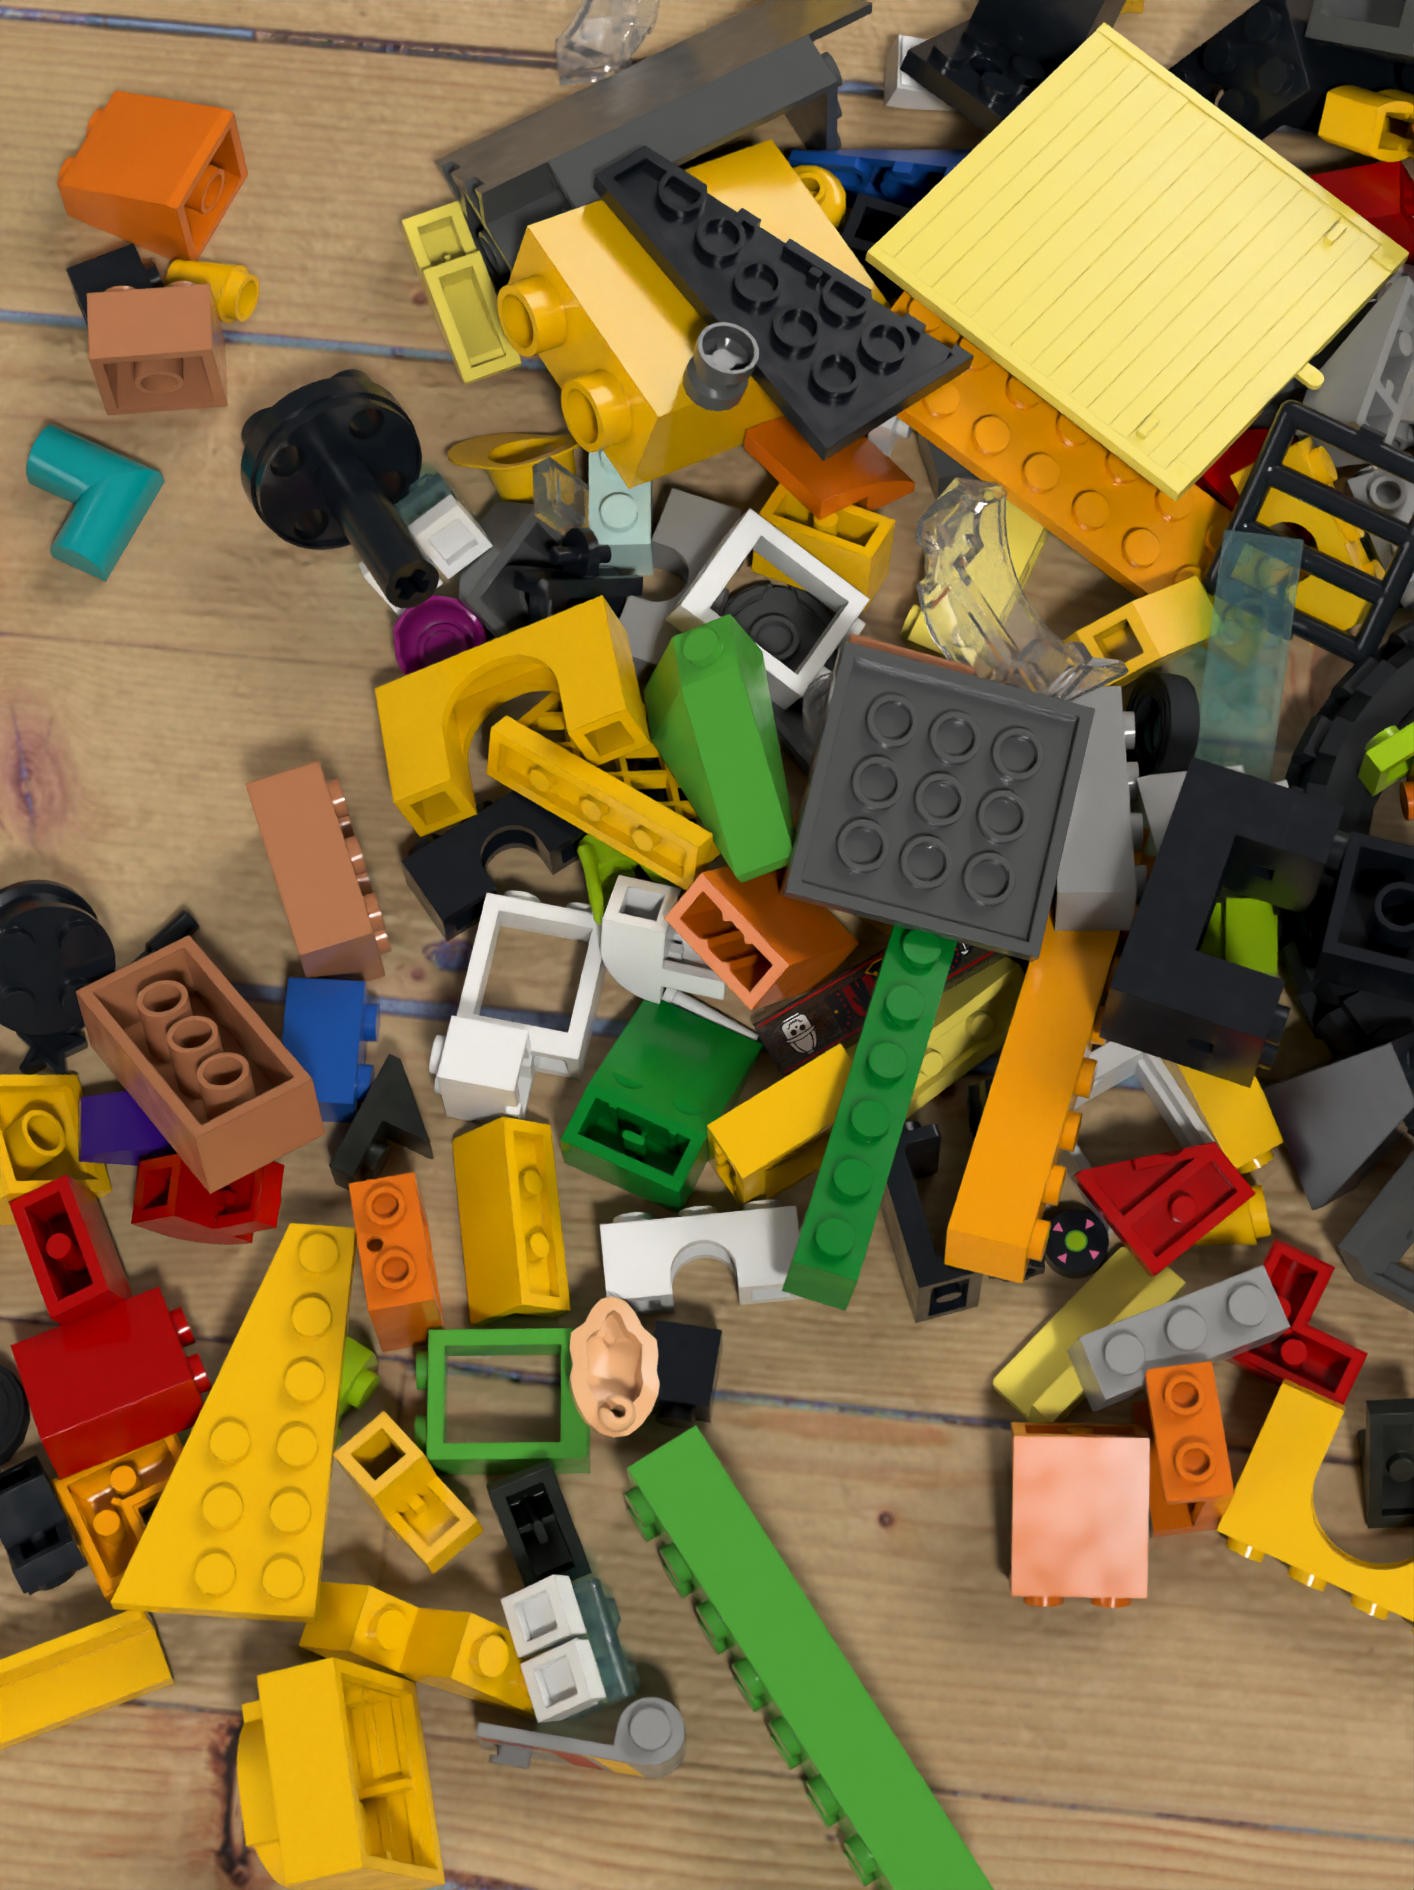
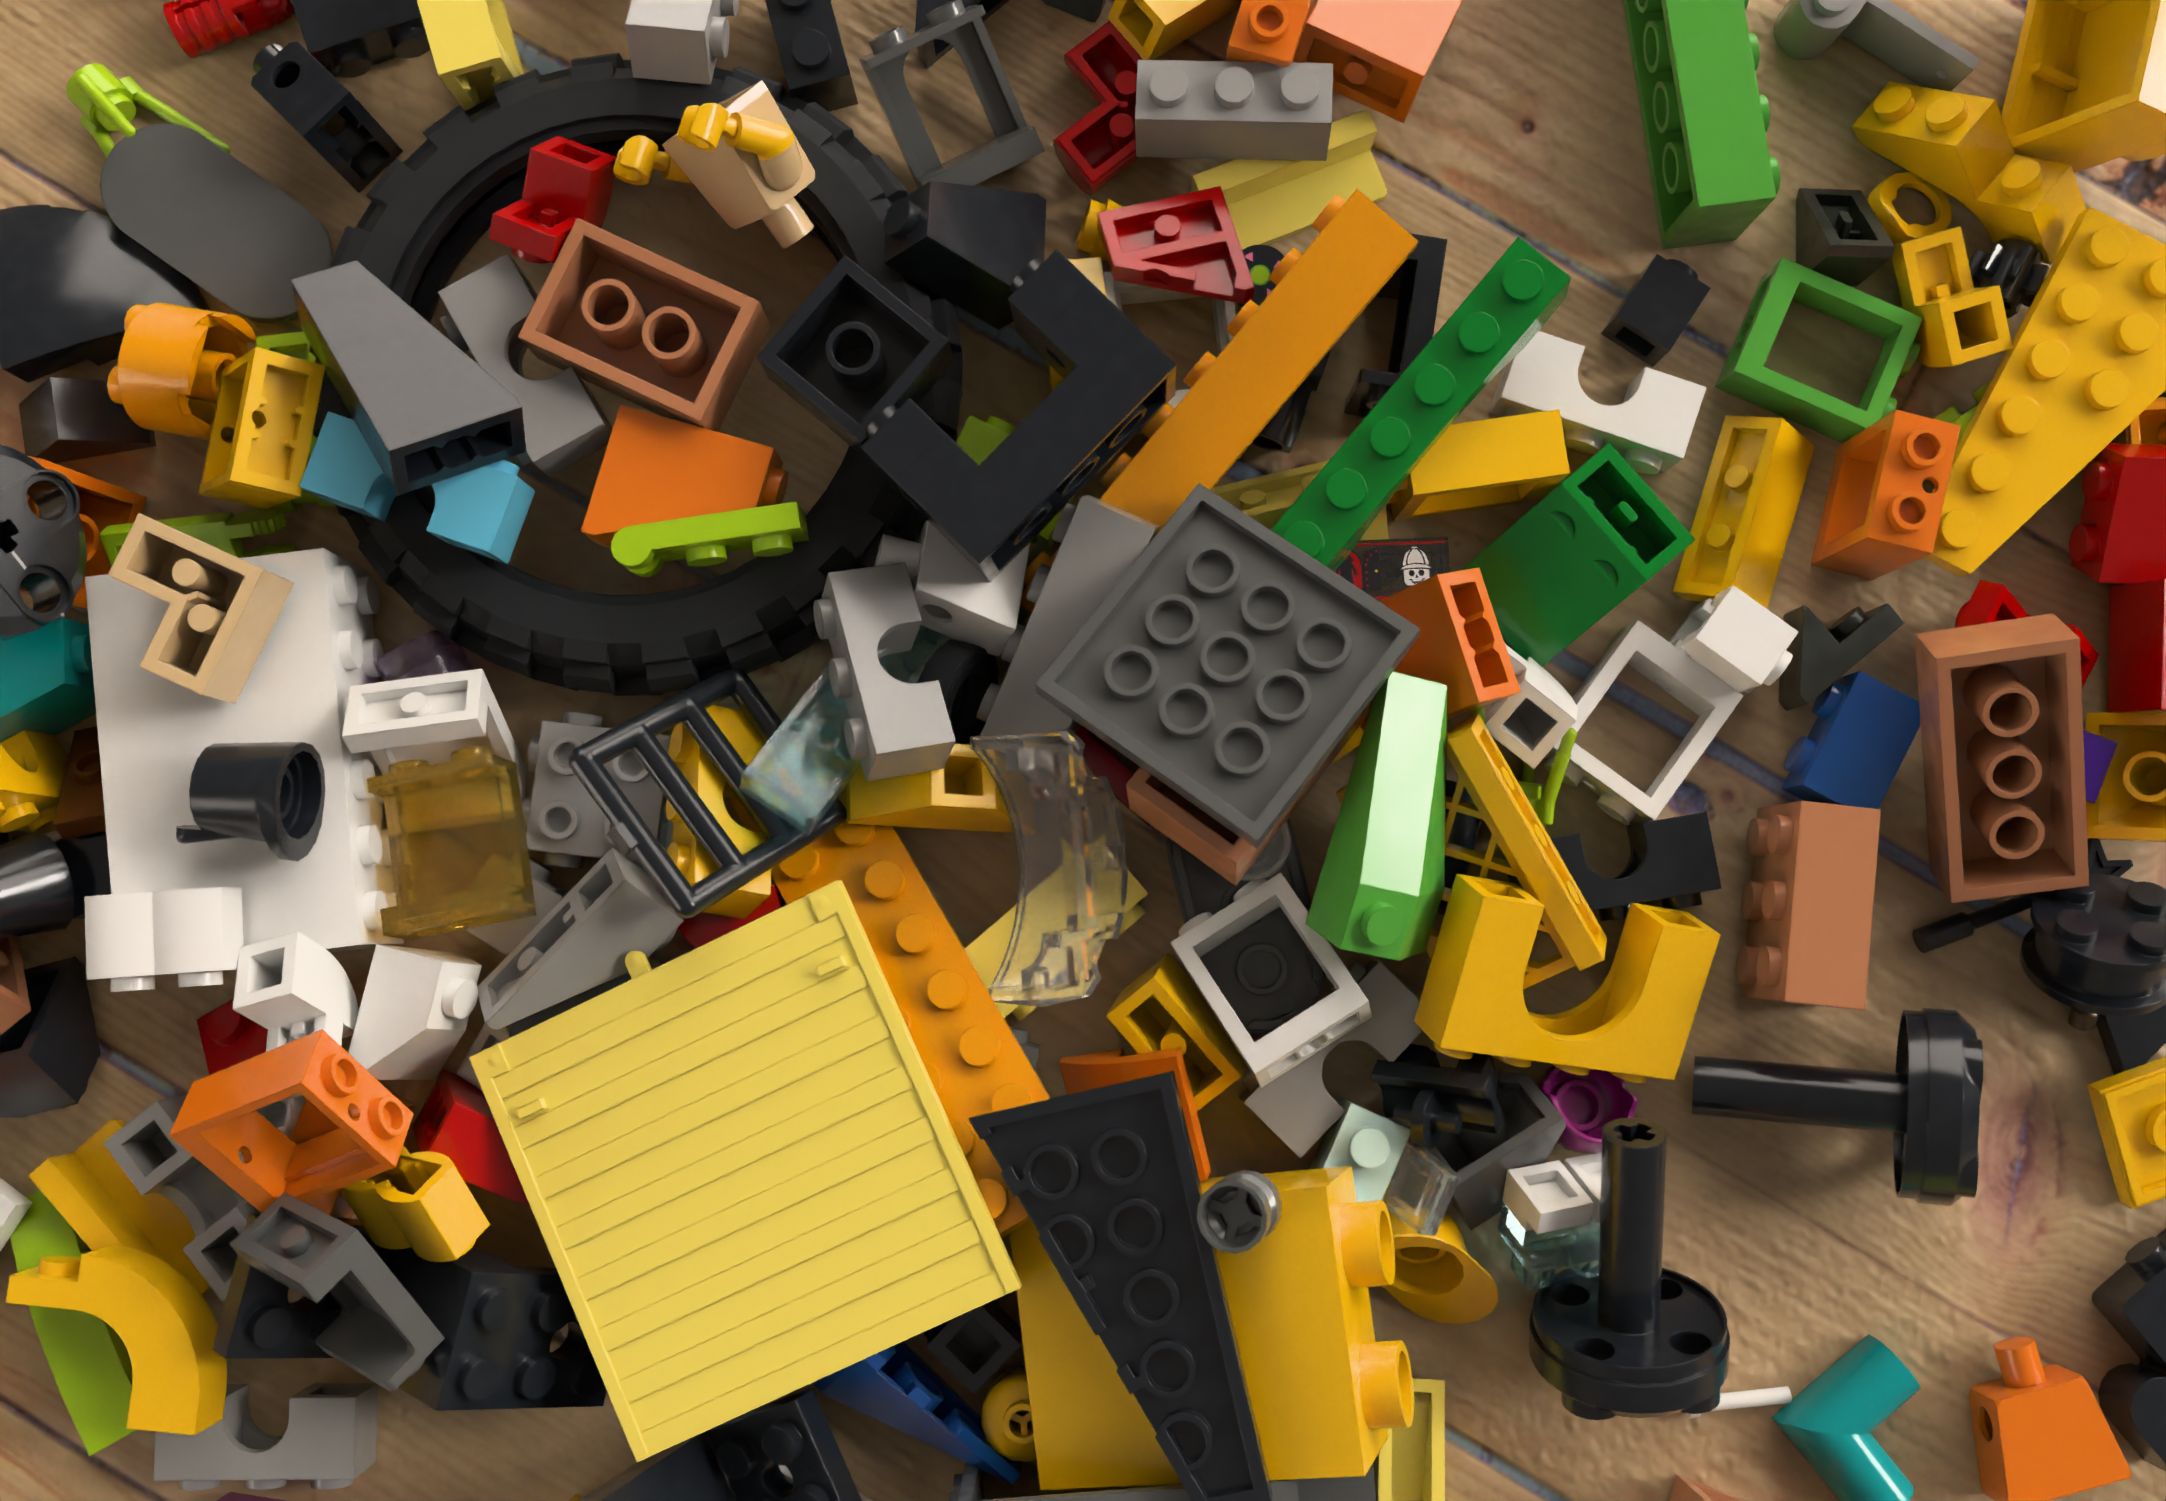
camera: 160 degrees left, 15 degrees up
white hips [500,1575,641,1723] -> none
light nougat arm [569,1296,660,1438] -> none
none -> light grey arch [813,562,956,782]
none -> white piece [1685,1386,1792,1419]
none -> black piece [1692,1008,1983,1206]
none -> yellow piece [1867,172,1952,245]
none -> black gear [1969,238,2049,318]

